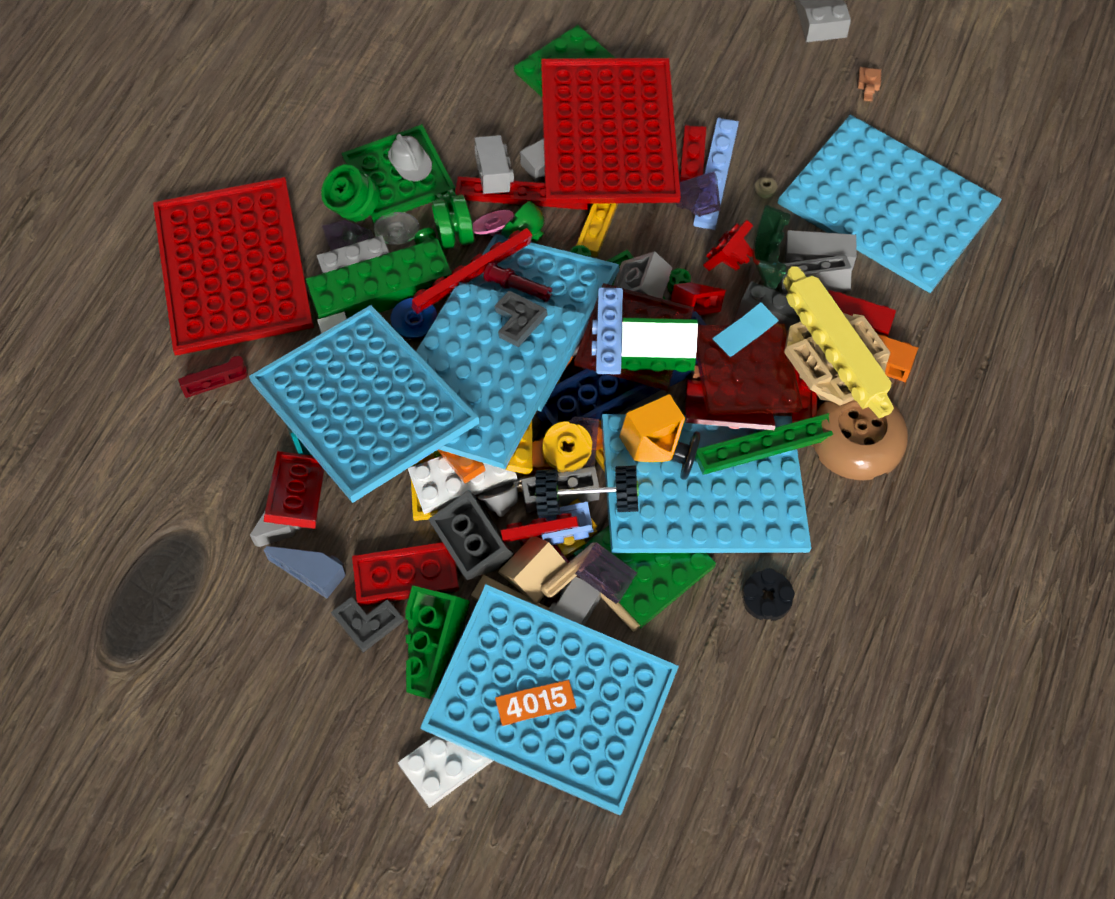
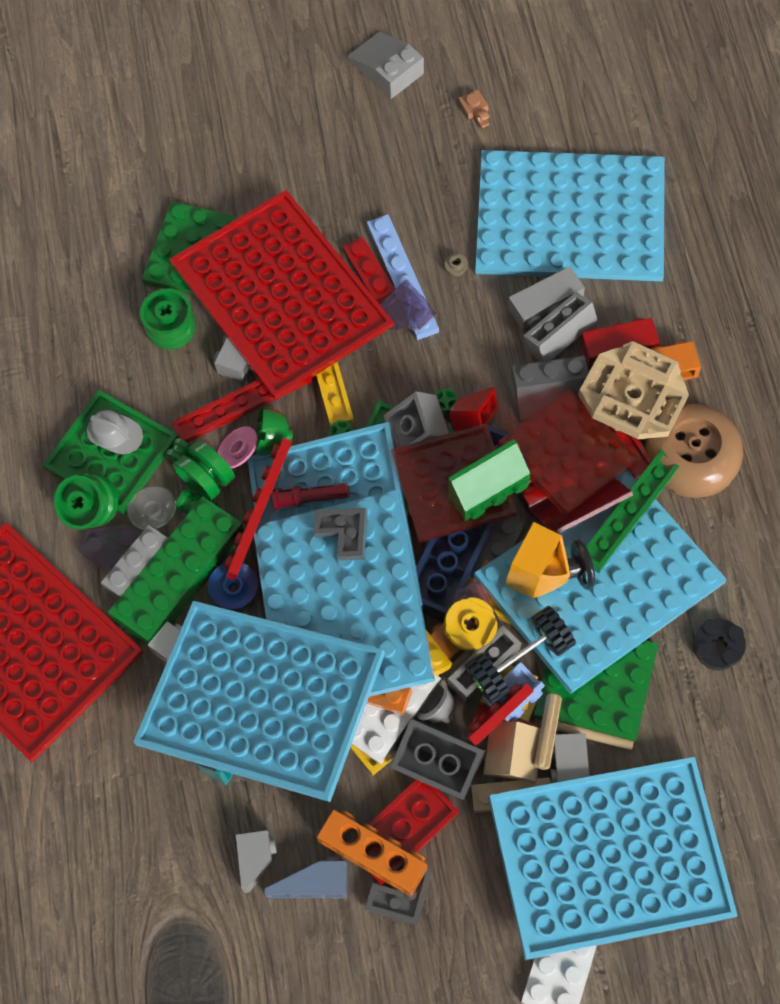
camera: 30 degrees left, 5 degrees up
dark red plate [178,356,248,398] -> none
red plate [264,451,324,529] -> none
green wedge [405,585,470,699] -> none
light grey brick [475,135,514,194] -> none
orange sticker [495,680,577,726] -> none
clear purple plate [575,543,637,604] -> none
light blue bracket [592,288,623,374] -> none
red plate [703,220,755,271] -> none
medium azure sticker [712,302,779,357] -> none
clear green windscreen [753,205,791,290] -> none
light yellow hinge [783,266,894,418] -> none
none -> green wheel [140,288,196,350]
none -> orange brick [317,810,428,897]

